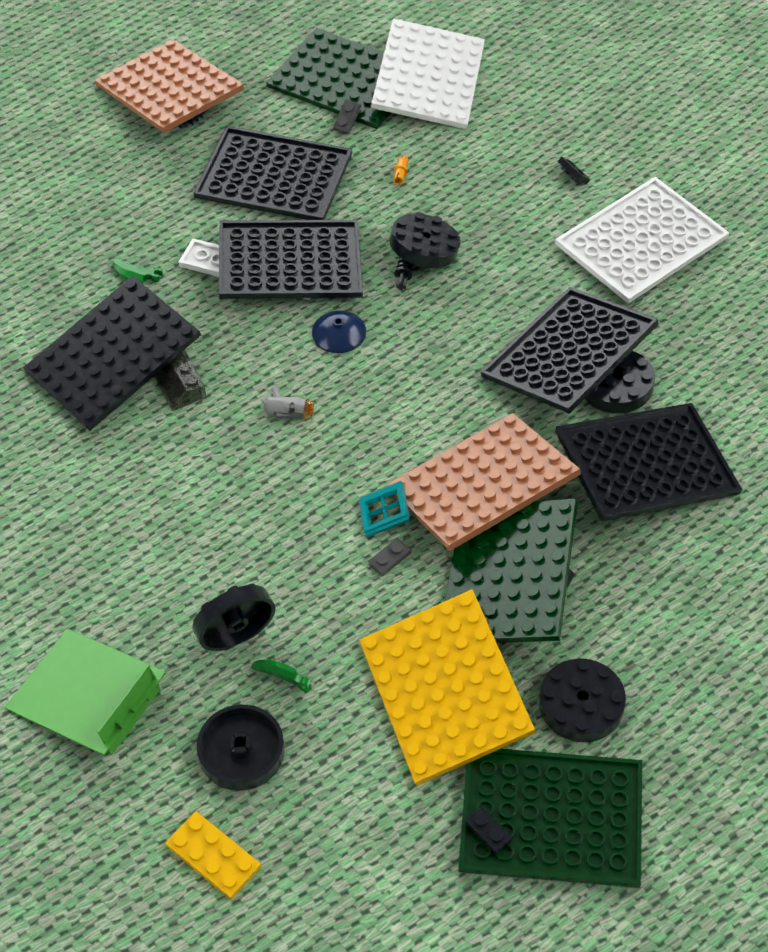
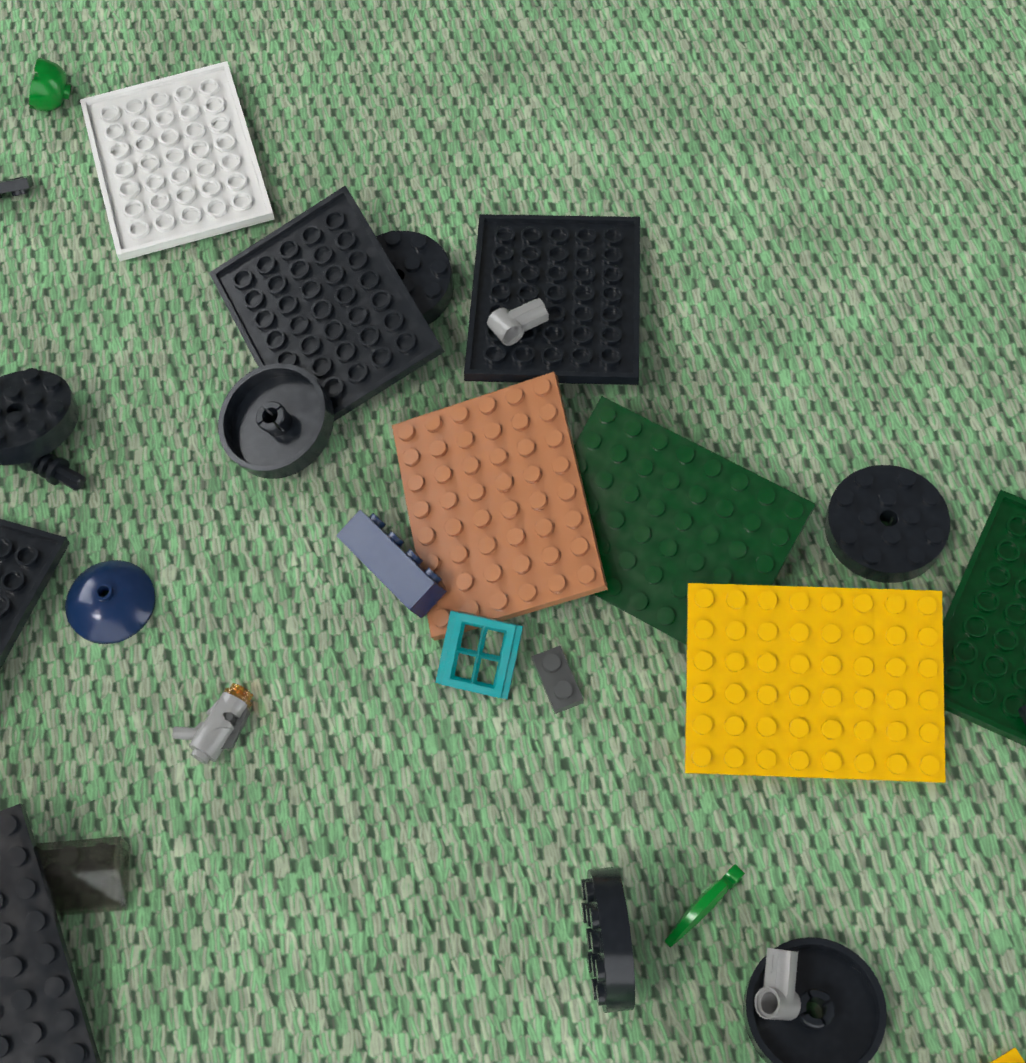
camera: 65 degrees left, 10 degrees up
none -> green cylinder [29,57,72,112]
none -> black piece [218,363,334,479]
none -> brick [336,510,447,618]
none -> light grey piece [487,298,549,346]
none -> light grey piece [754,947,801,1021]

